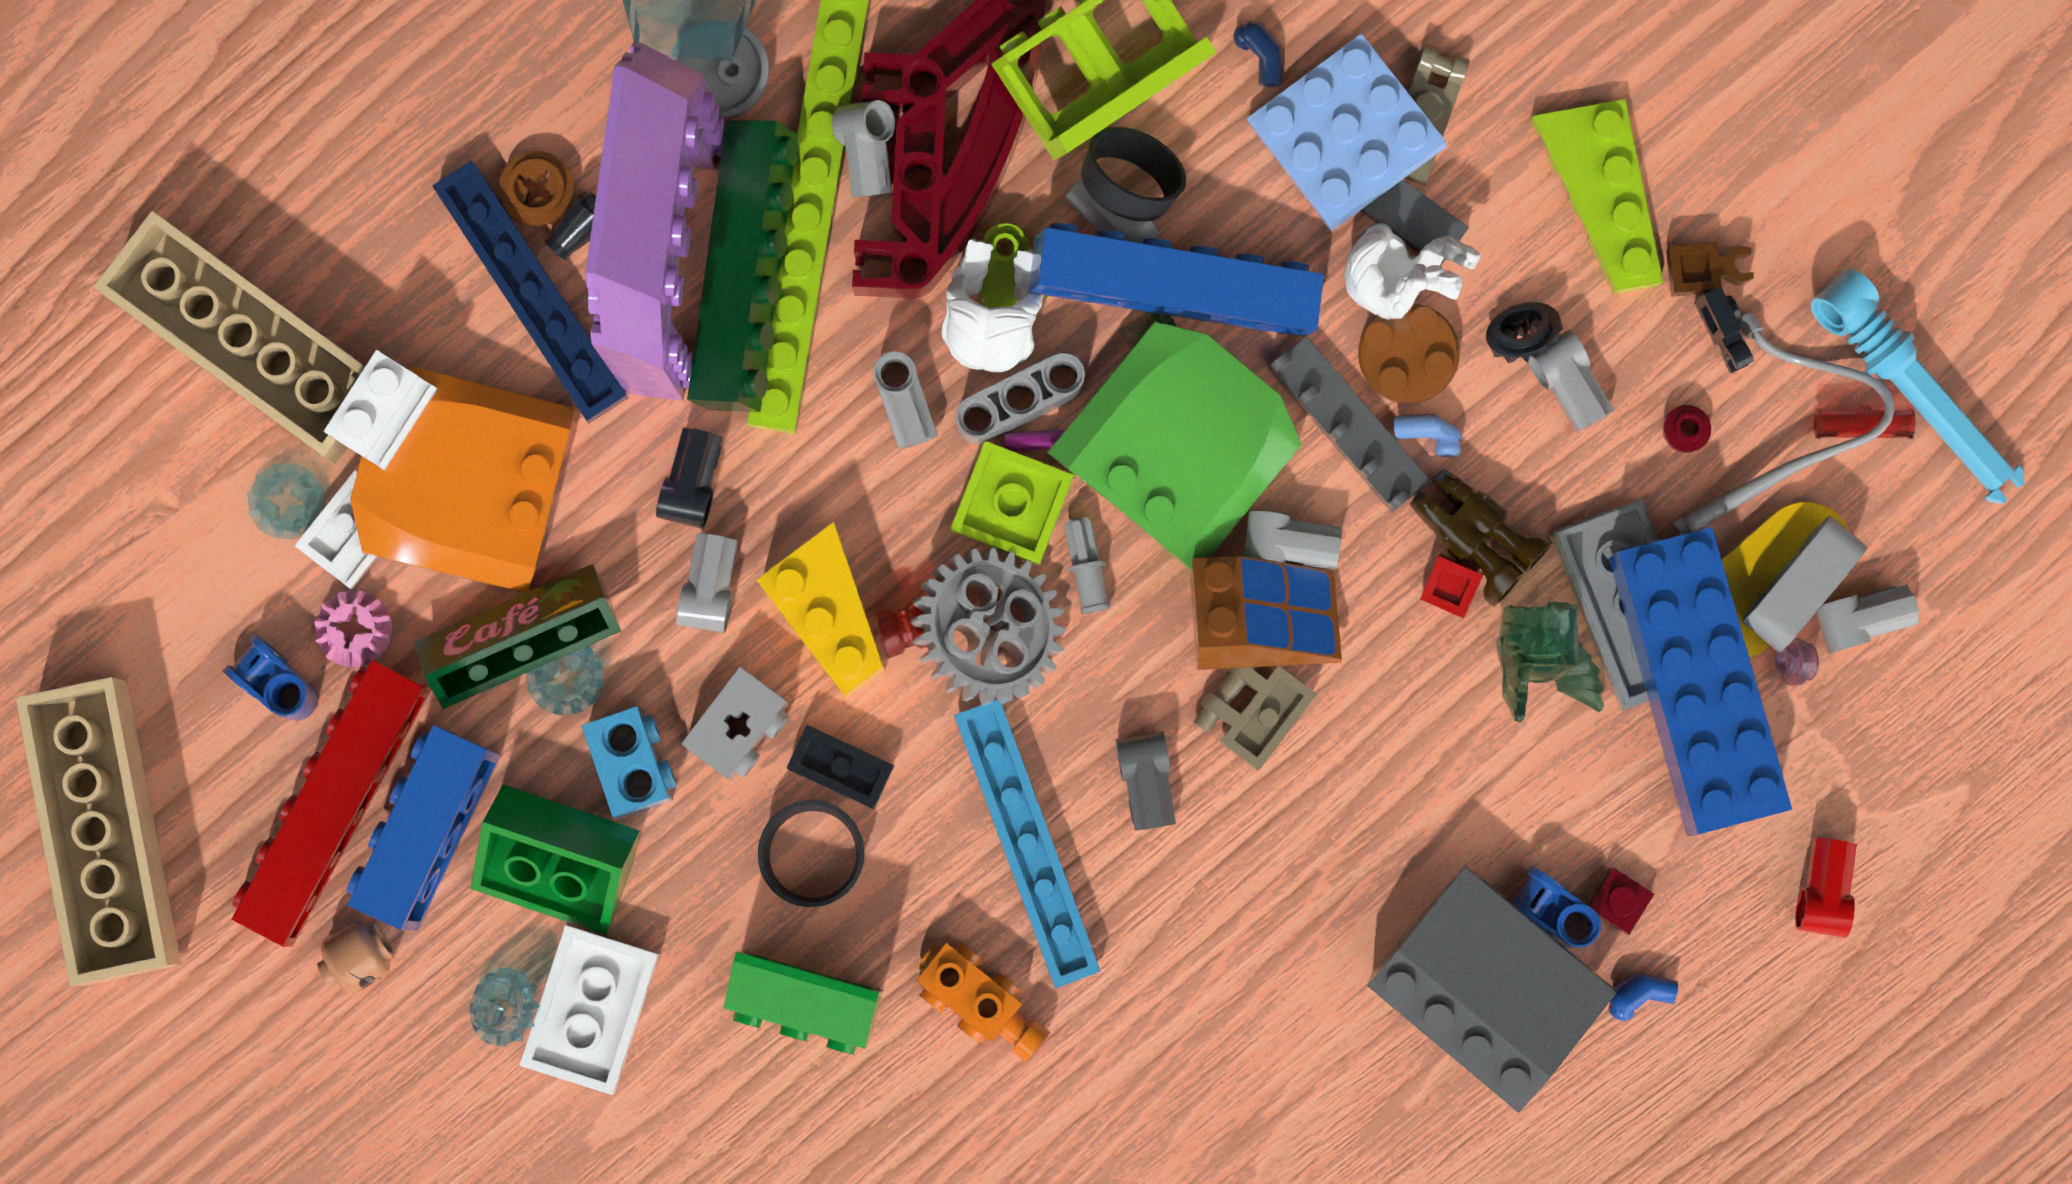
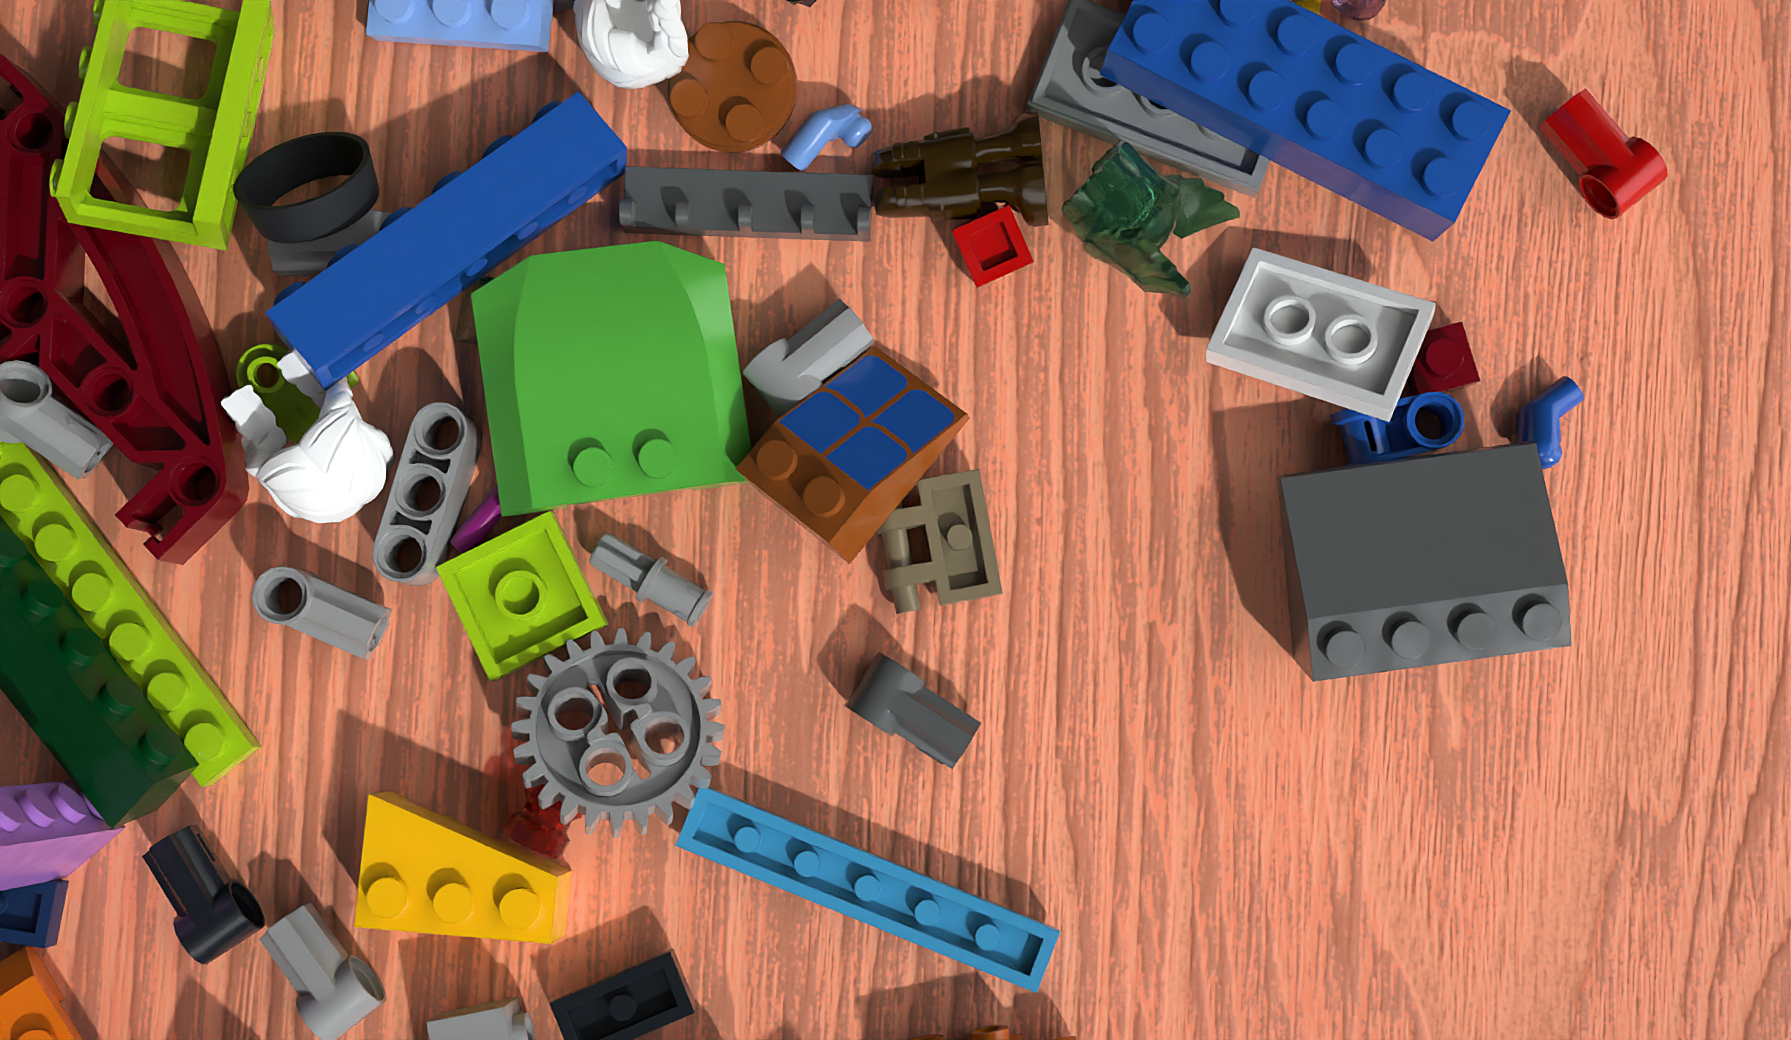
camera: 40 degrees left, 0 degrees up
none -> white plate [1206,247,1436,422]

